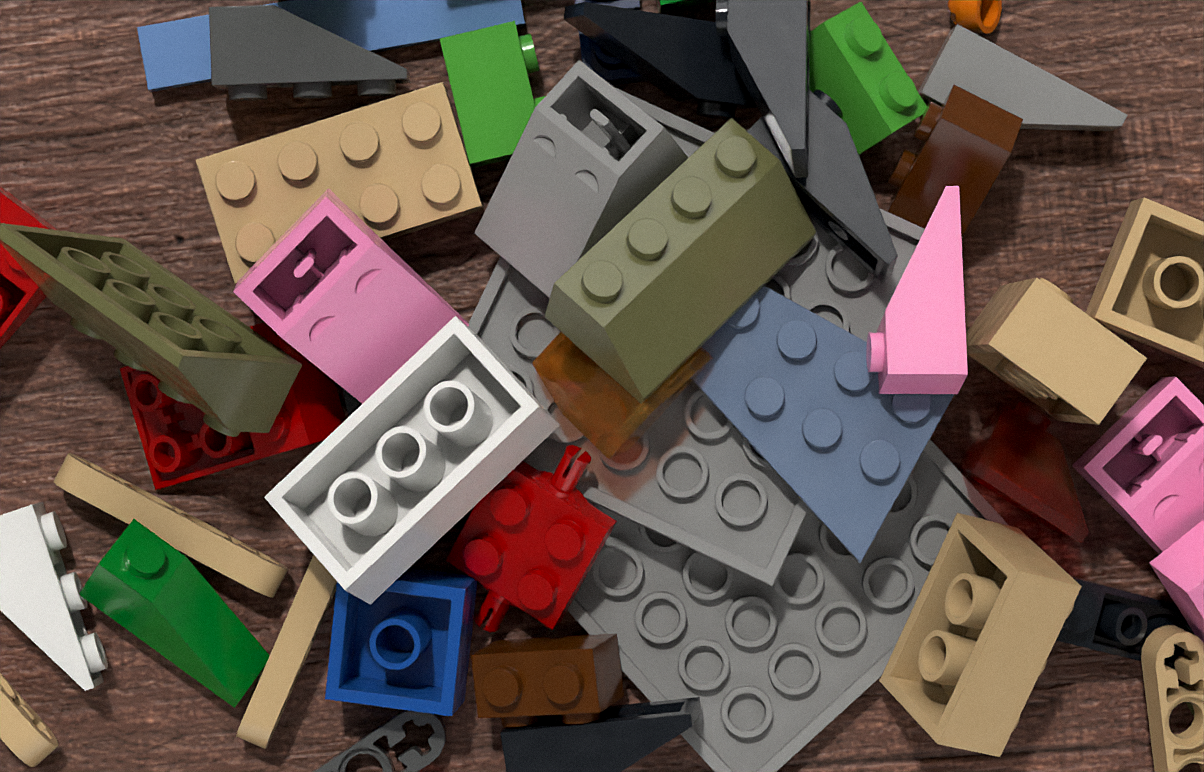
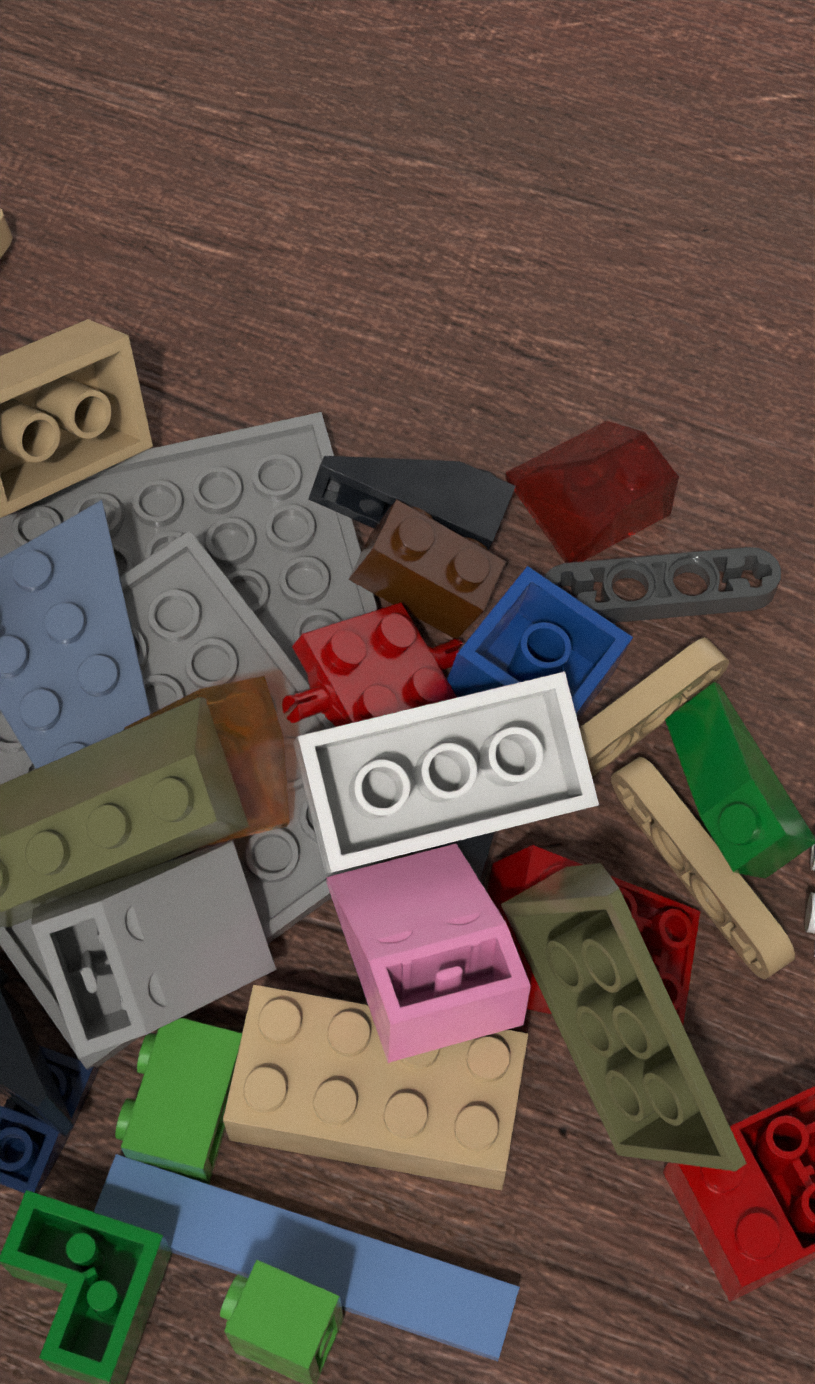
camera: 150 degrees left, 25 degrees down
dark grey slope [209,5,410,101] -> none

